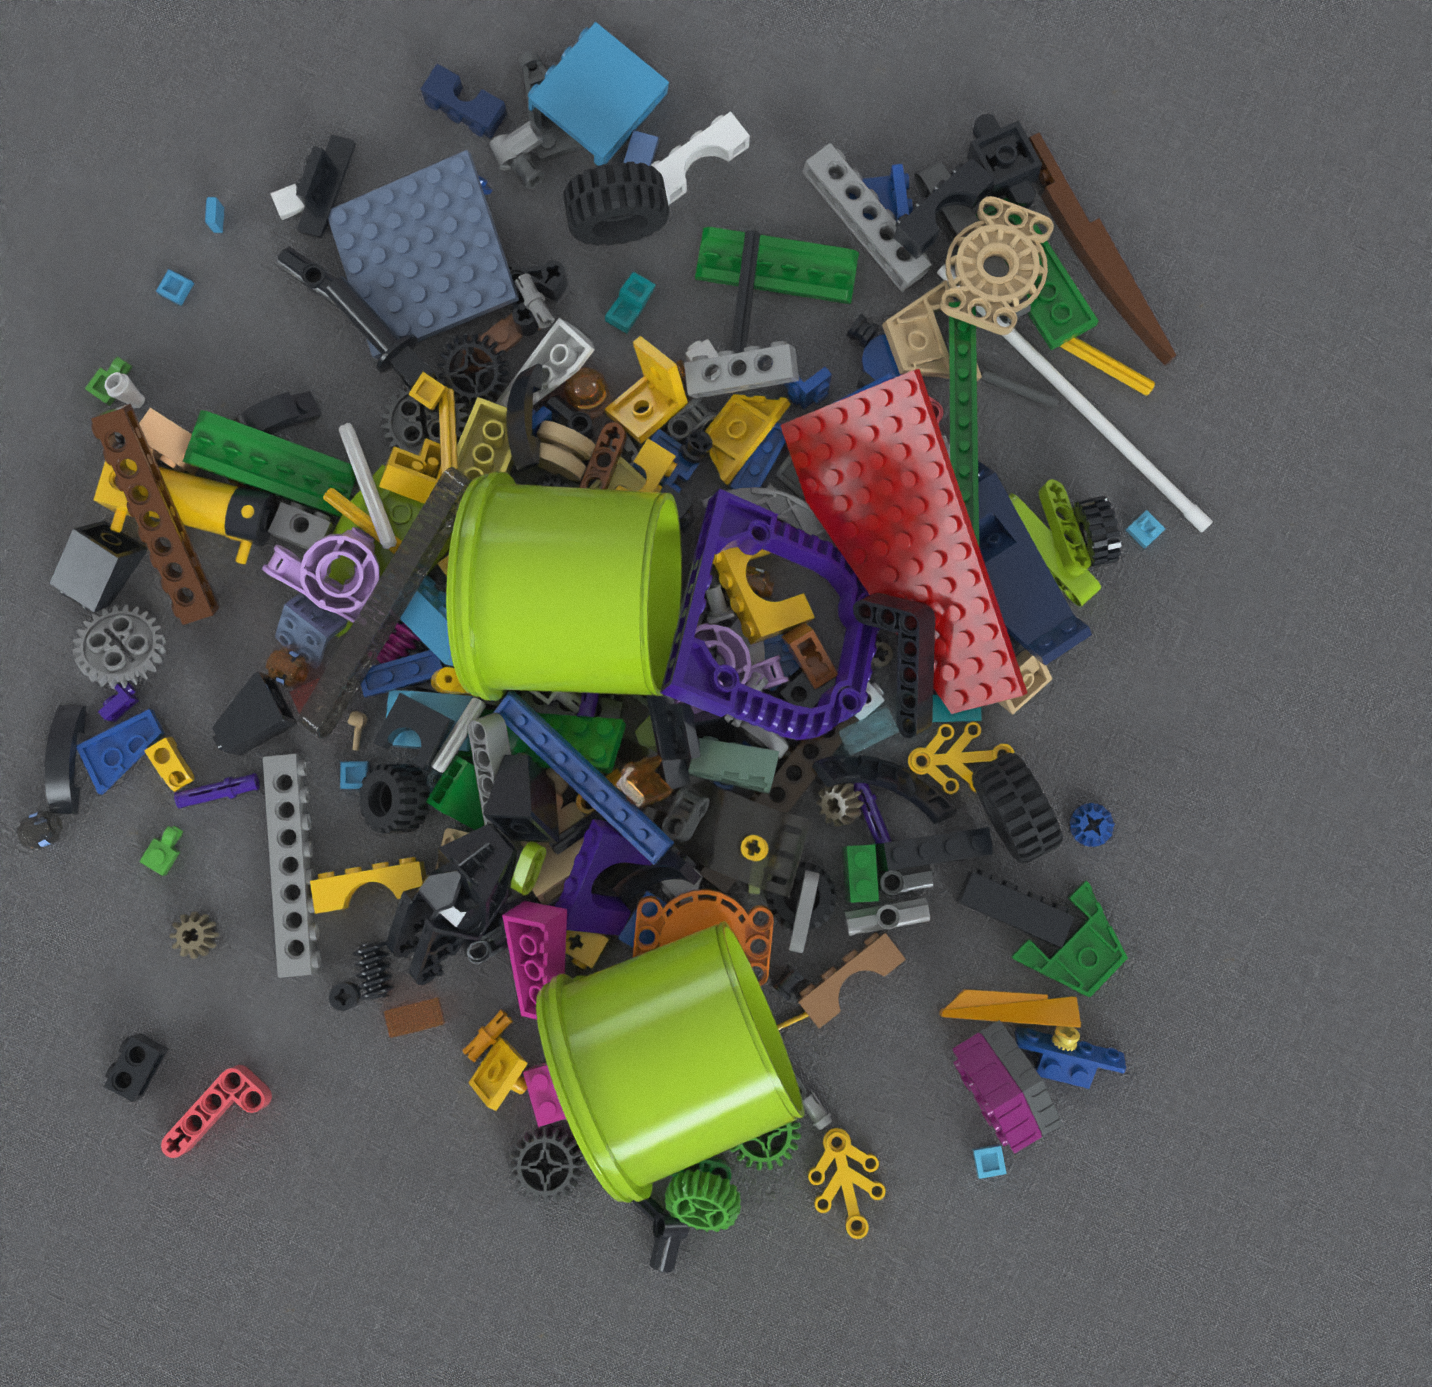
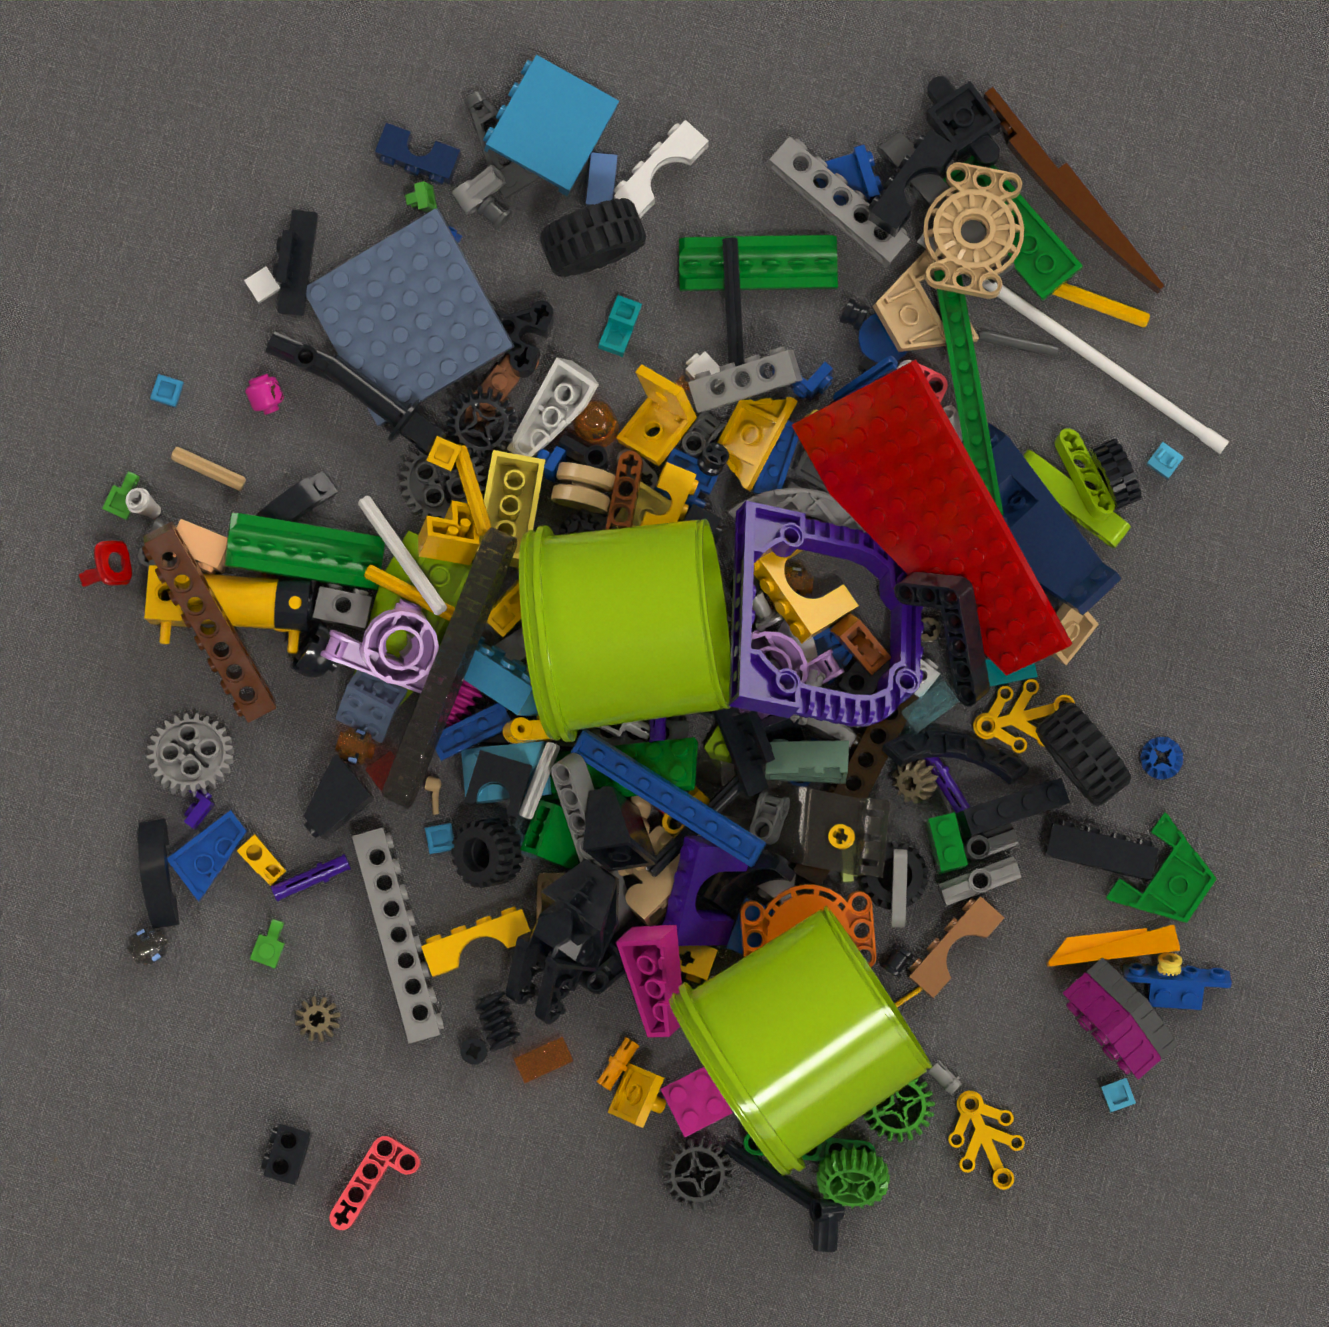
camera: 10 degrees left, 0 degrees up
slope [50,520,148,612] -> none
dark azure tile [205,197,224,233] -> none
black slope [506,363,542,472] -> none
lime beam [511,841,546,895] -> none
light grey pin [514,274,554,329] -> none
clear orange bracket [616,755,673,808] -> none
none -> red piece [79,541,132,587]
none -> tan axle [171,447,246,491]
none -> dark pink head [245,374,284,415]
none -> black cylinder [290,623,339,678]
none -> bright green tile [405,181,437,213]

